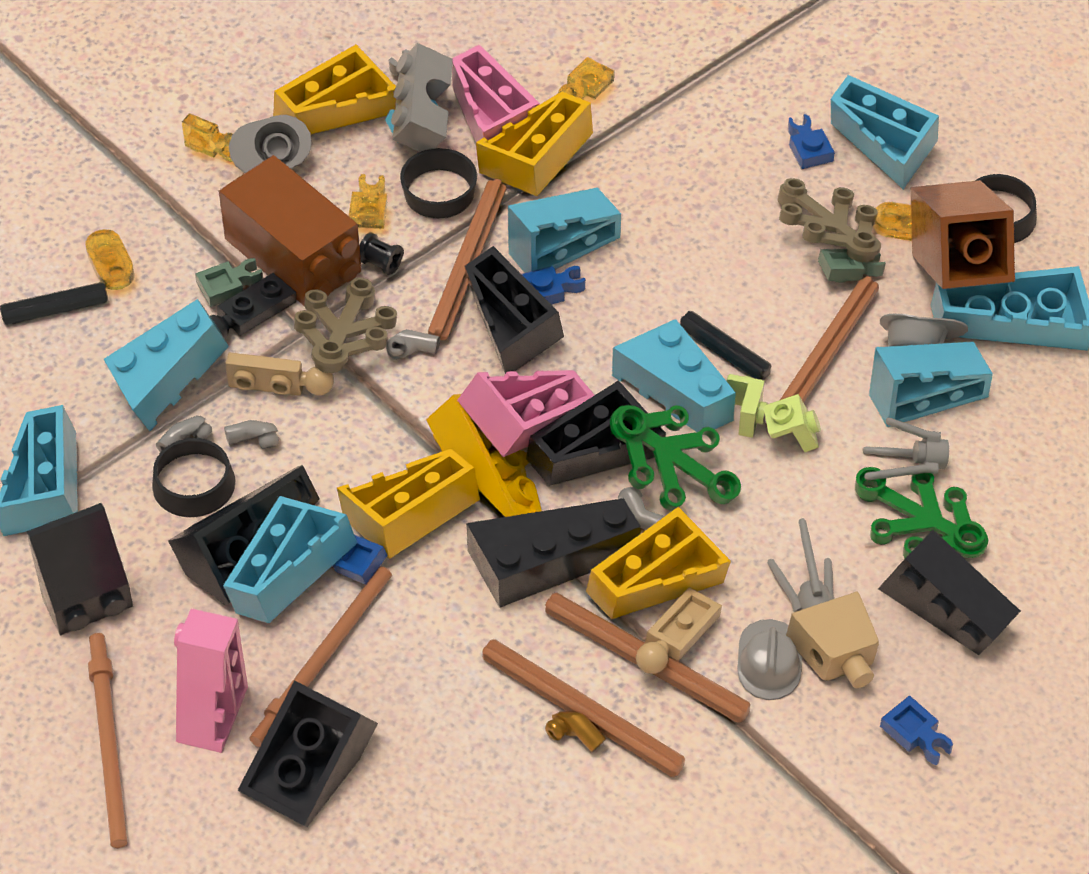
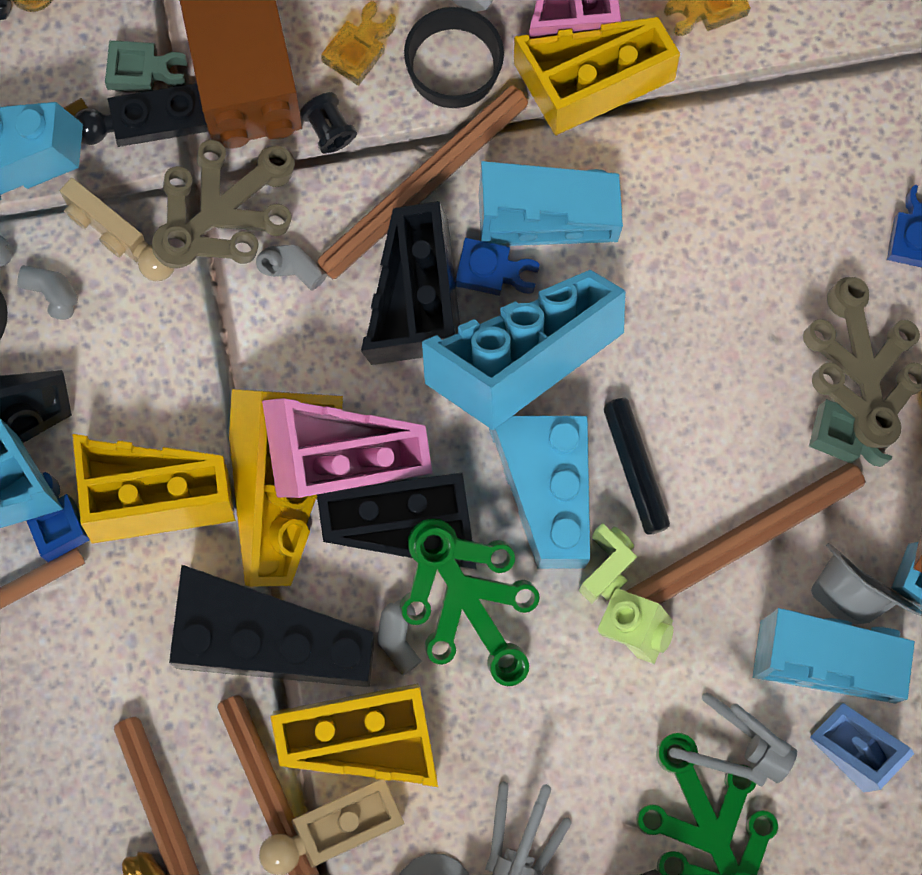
camera: 25 degrees right, 25 degrees up
none -> medium azure wedge [422,270,626,430]
none -> light blue slope [810,703,914,792]

